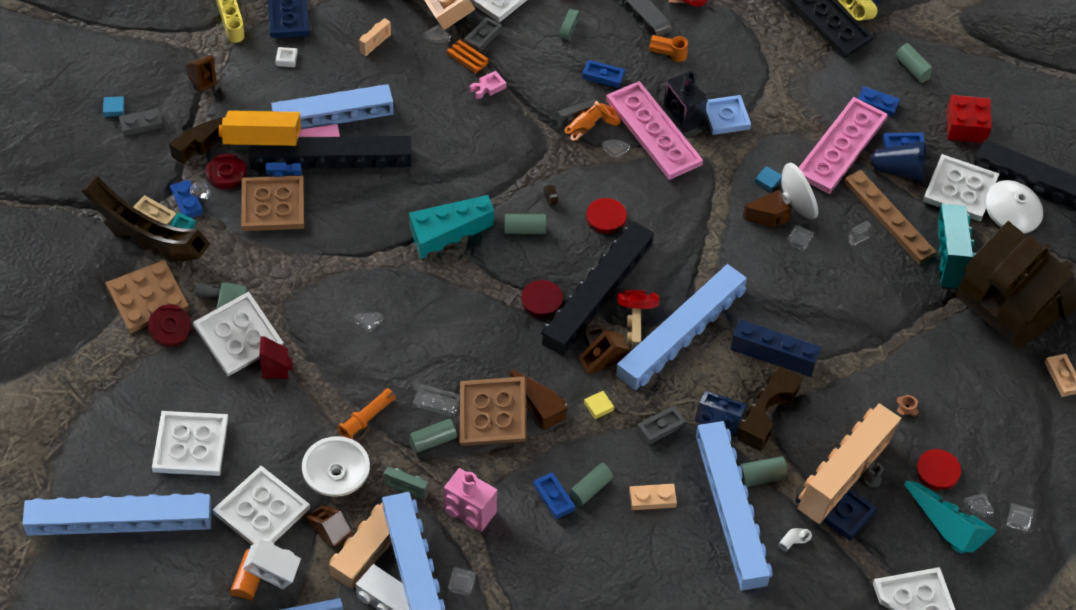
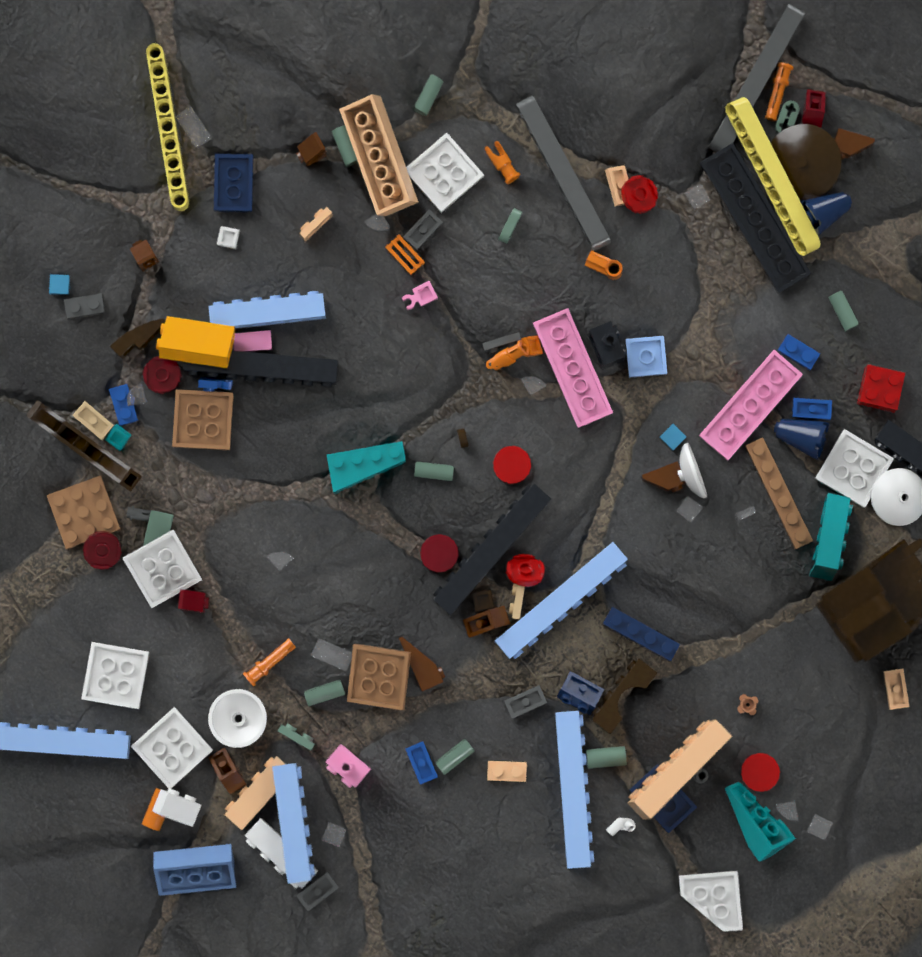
camera: 10 degrees right, 30 degrees up
blue plate [582,60,625,88] -> none
light yellow tile [584,391,614,419] -> none

